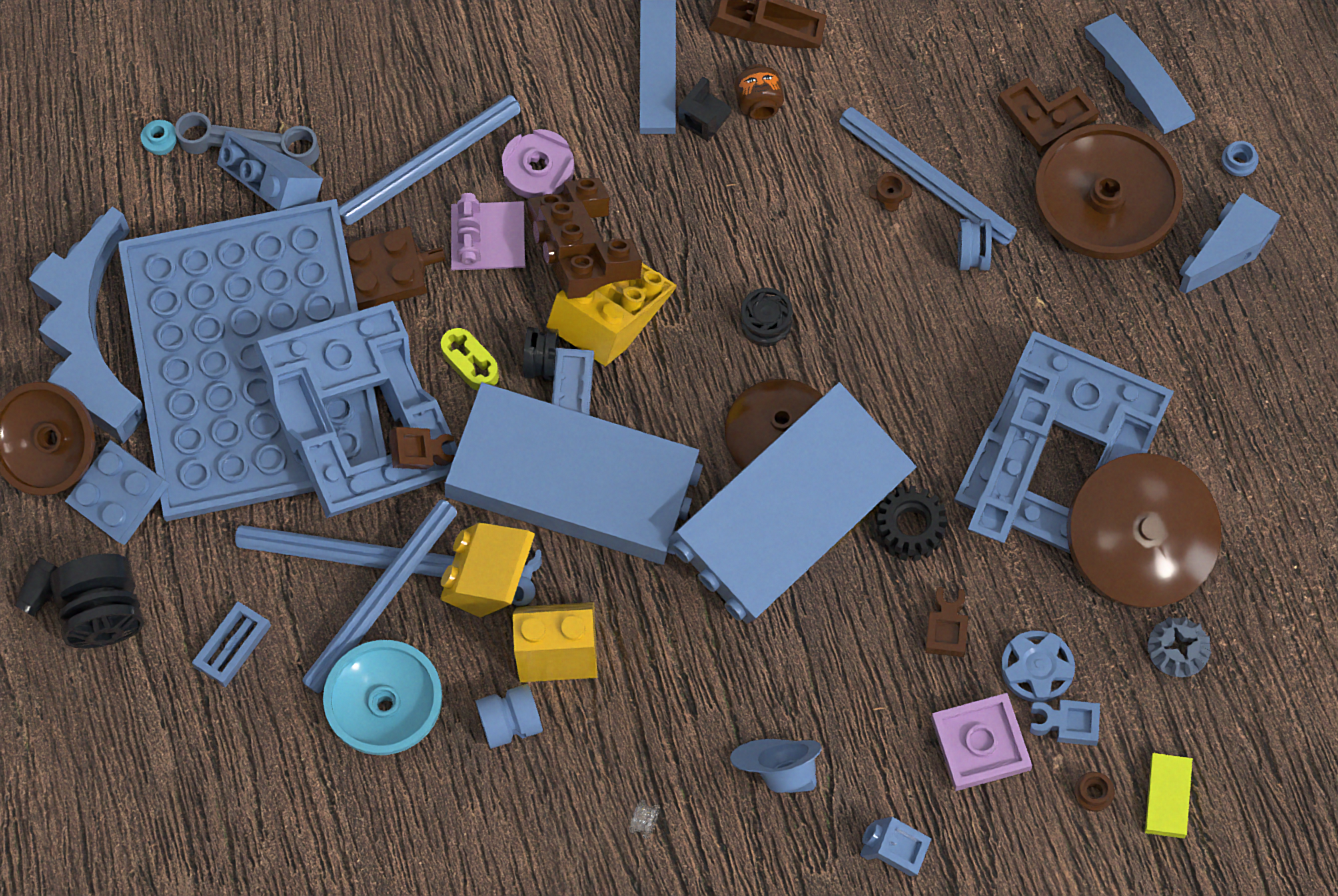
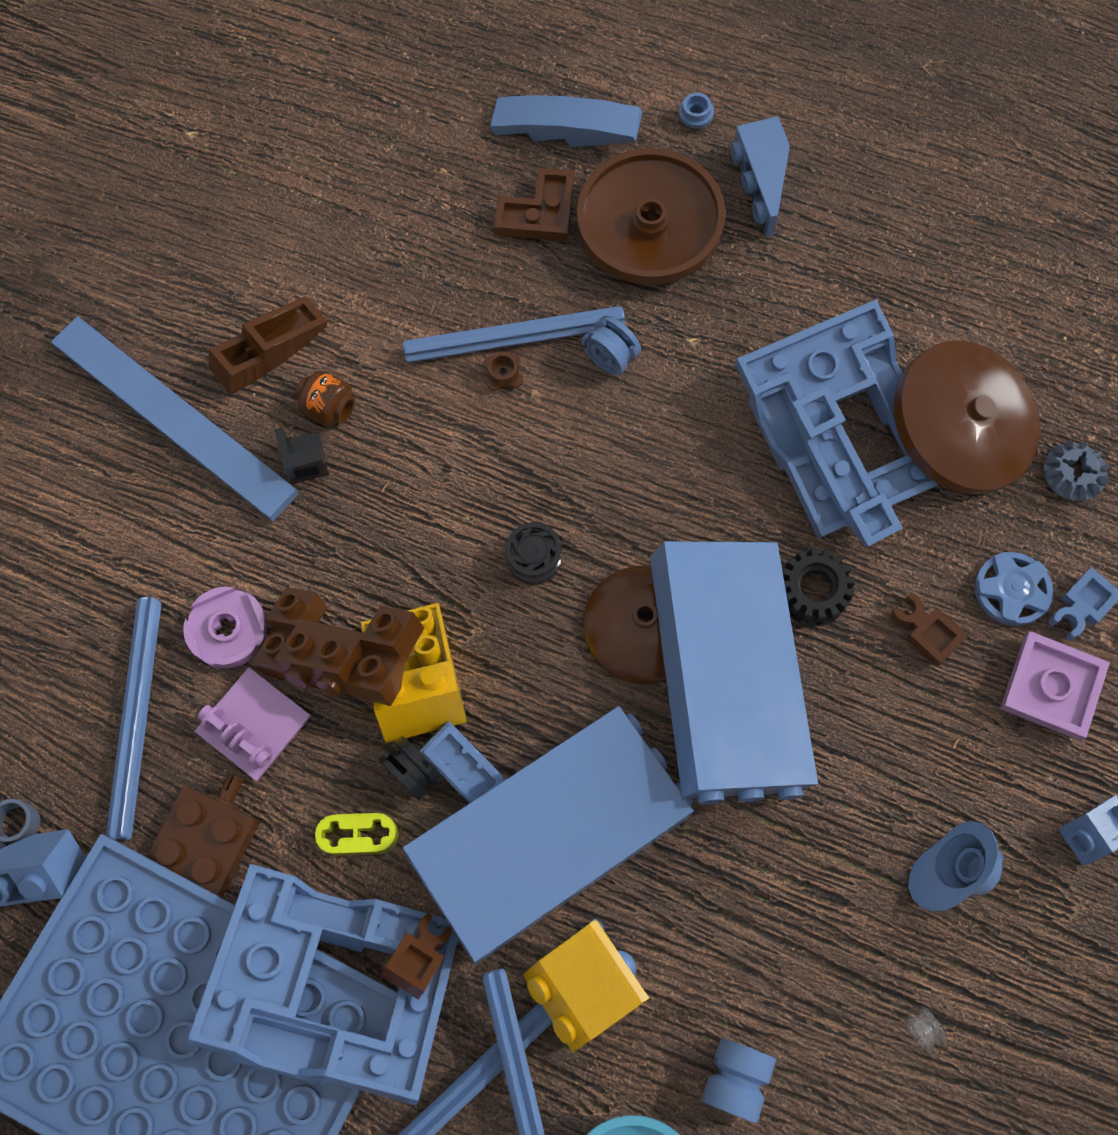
camera: 50 degrees left, 5 degrees up
yellow slope [513,602,598,682] -> none

